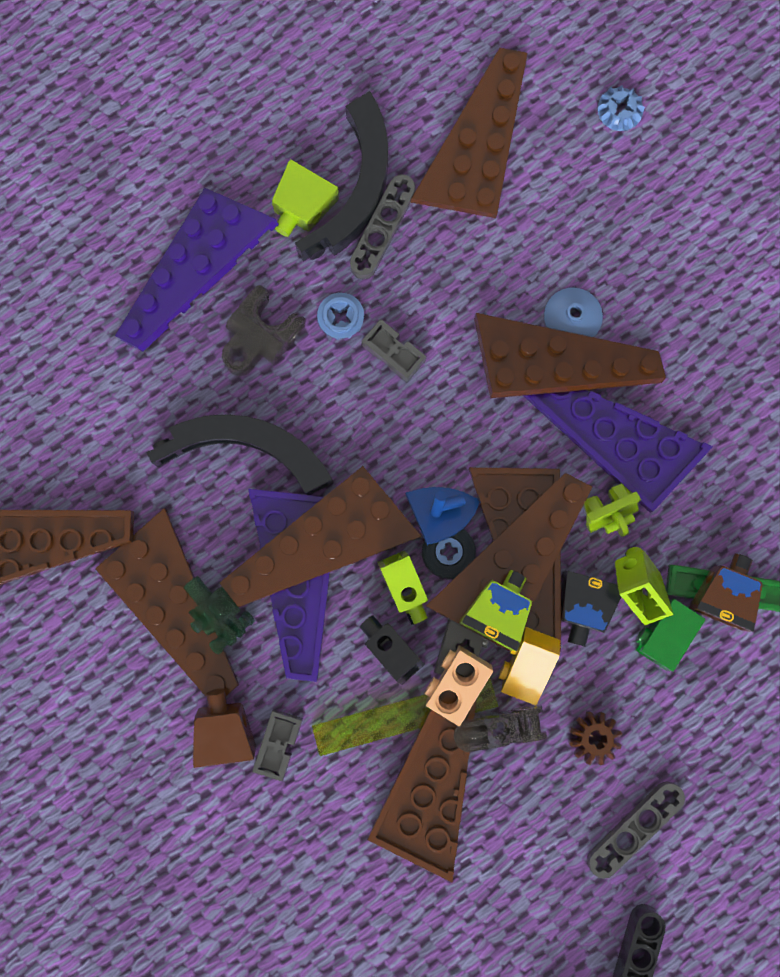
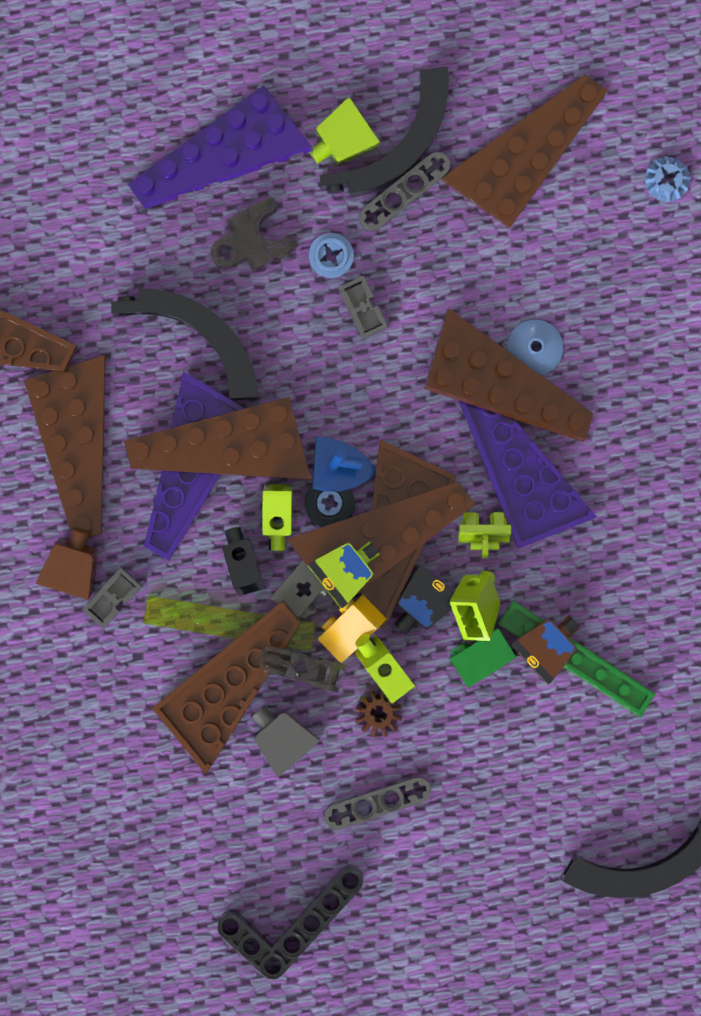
camera: 25 degrees right, 5 degrees up
clear green piece [183,575,255,654] -> none
light nougat brick [424,645,493,727] -> none
none -> dark grey torso [252,706,320,777]
none -> lime torso [355,634,415,703]

